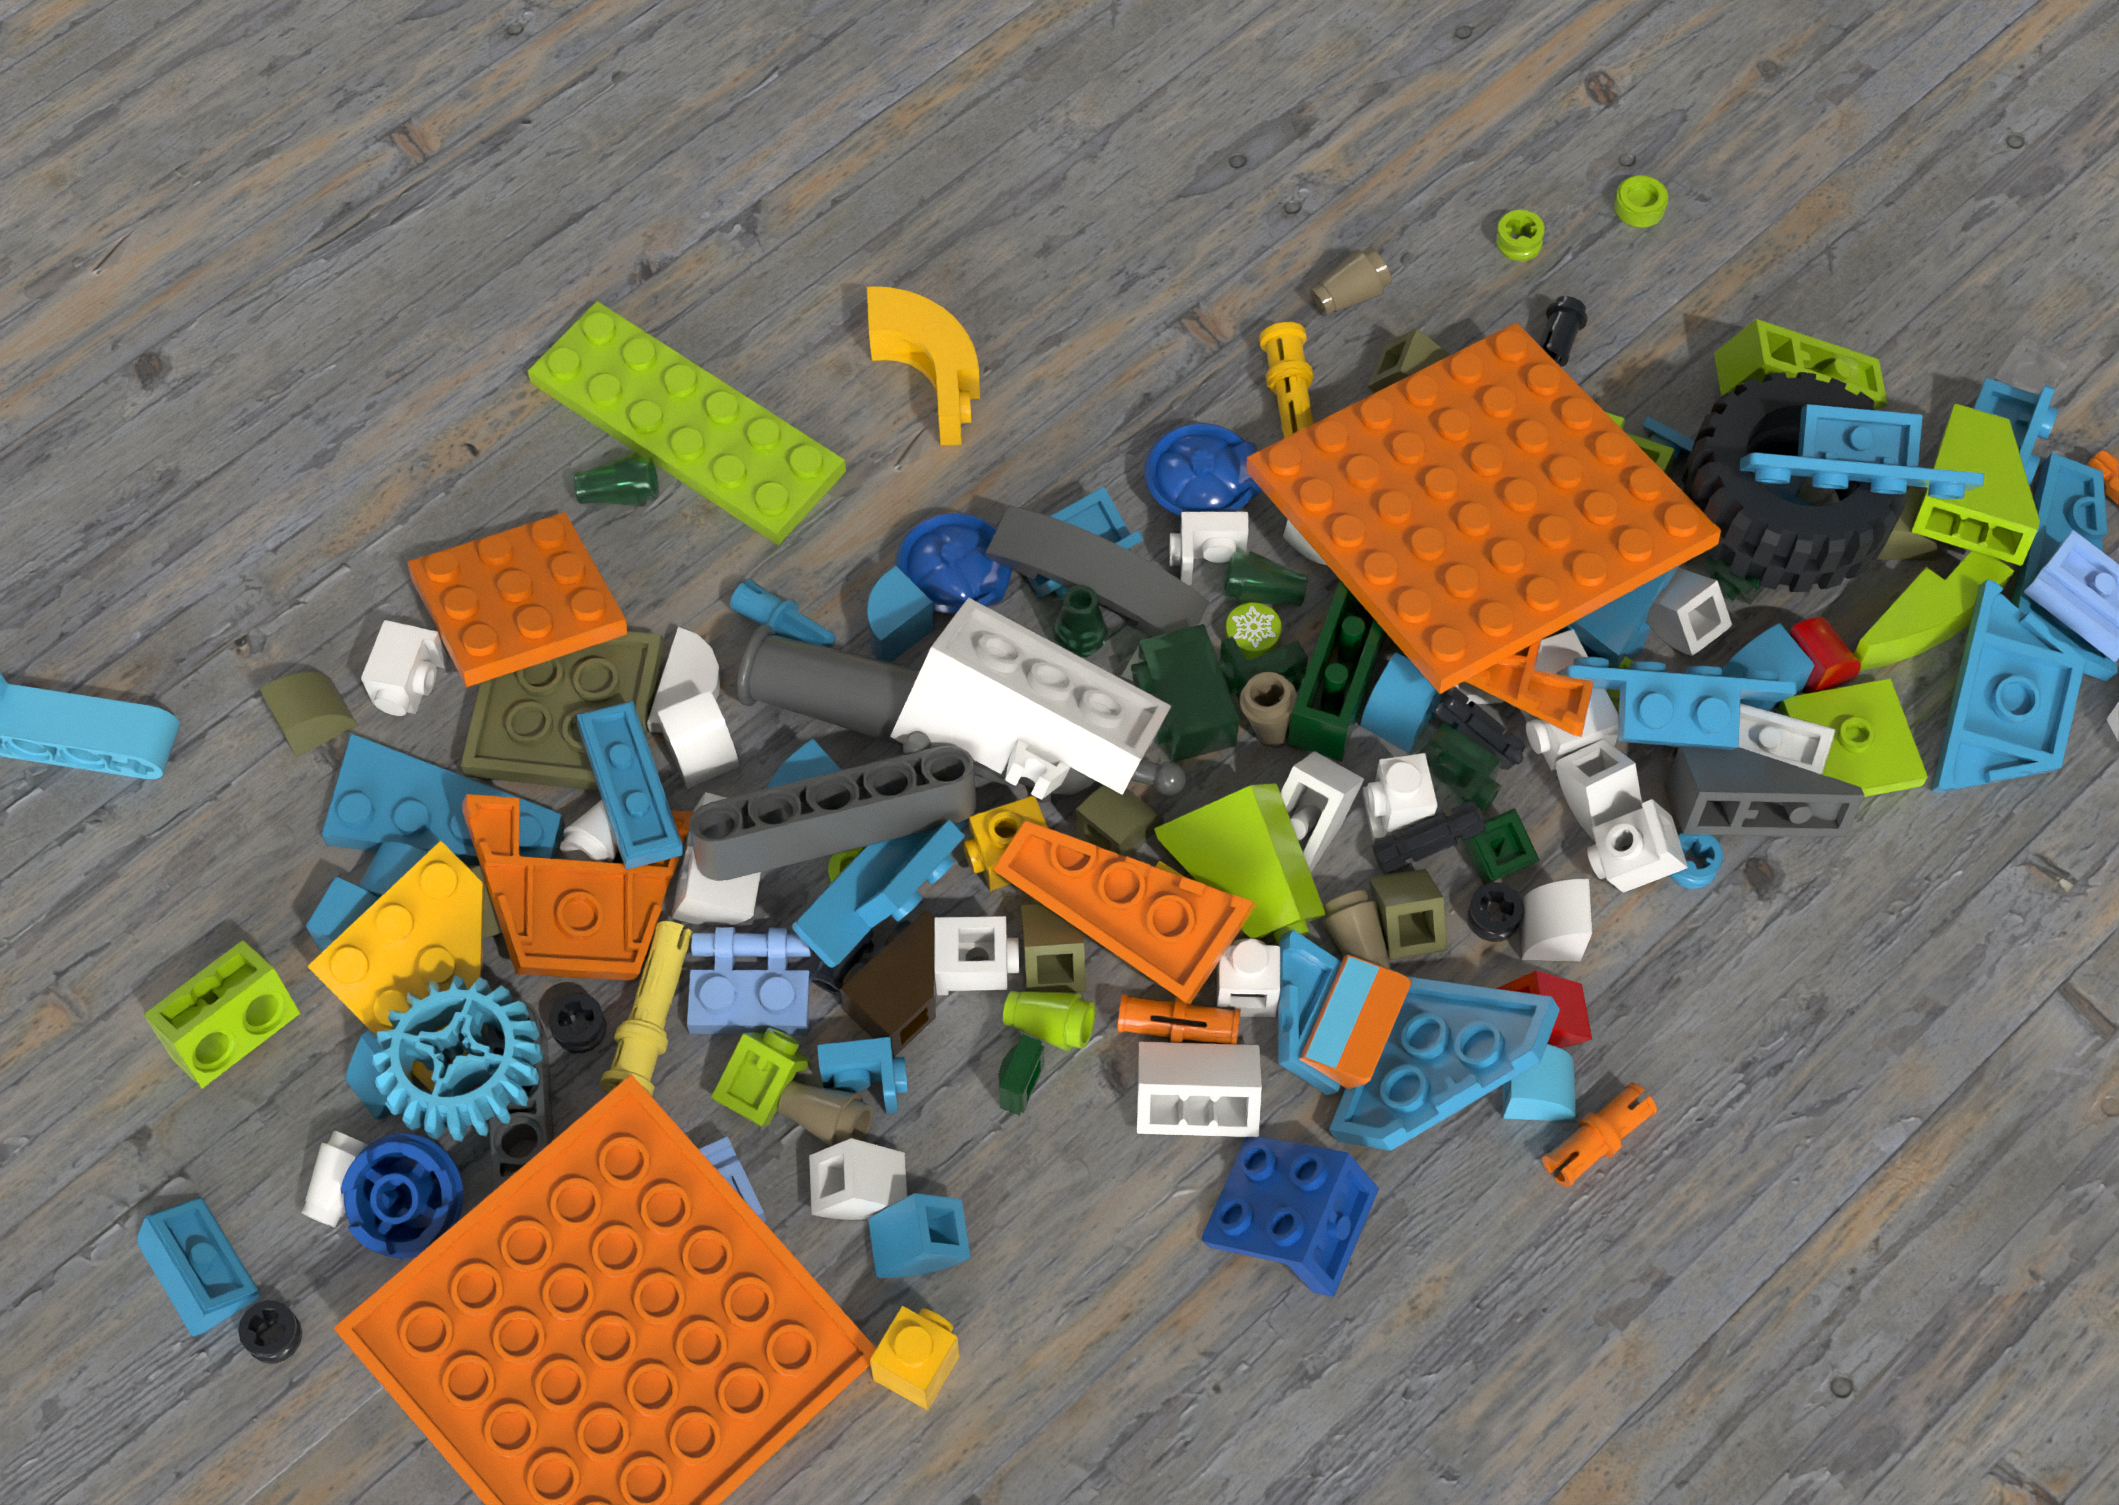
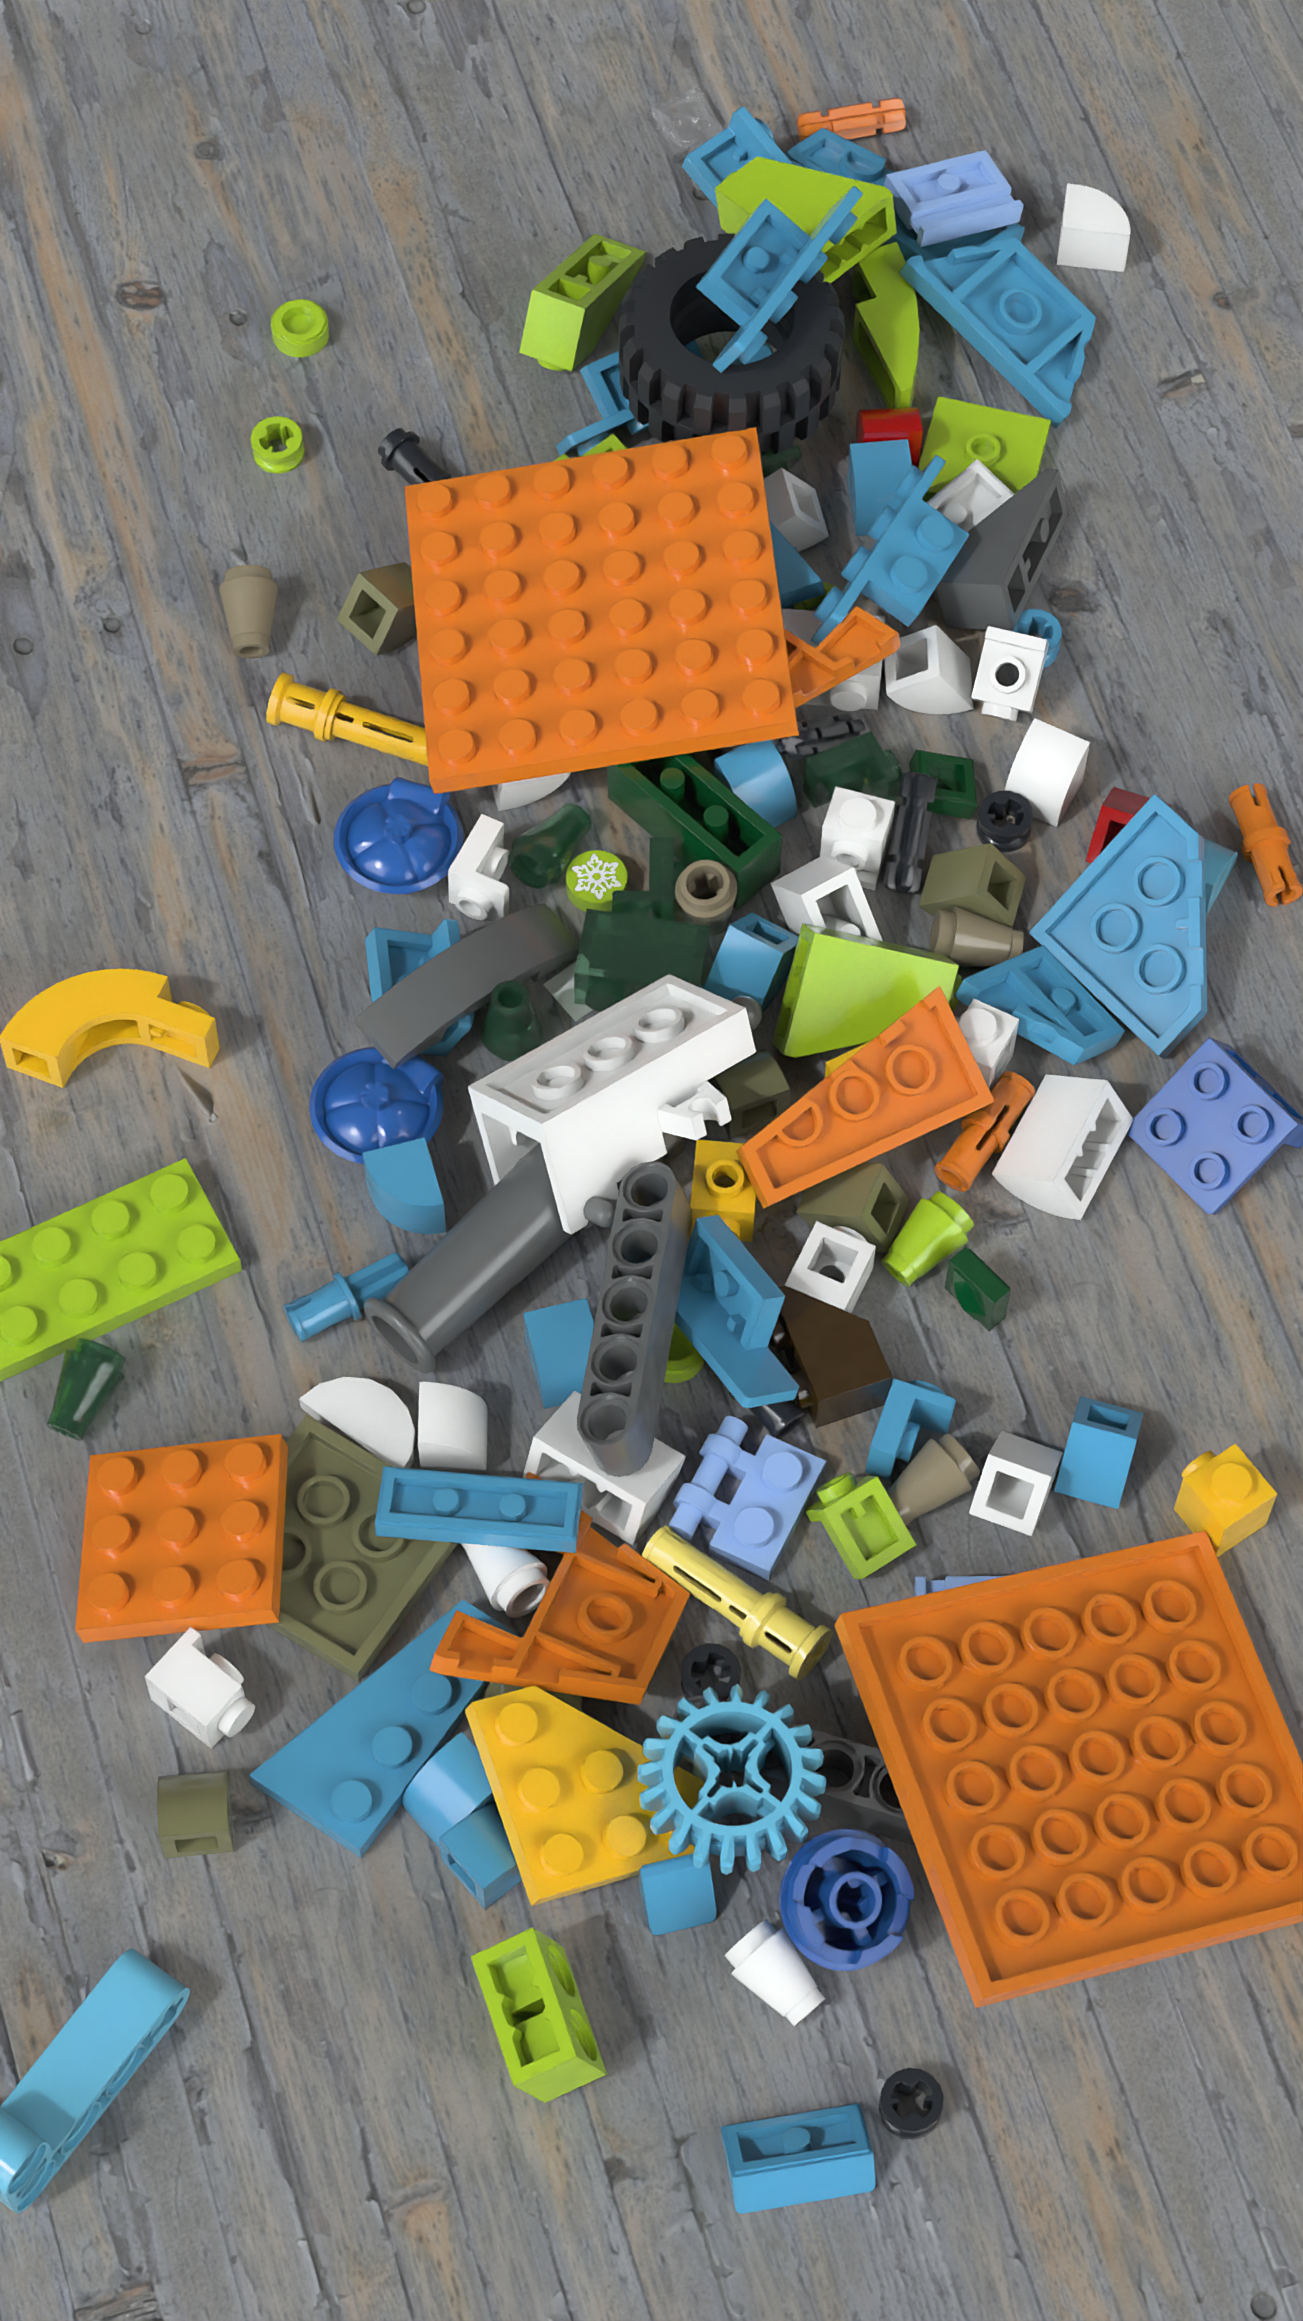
camera: 65 degrees left, 0 degrees up
slope [1299,955,1412,1089] -> none
none -> dark azure brick [703,912,799,1013]

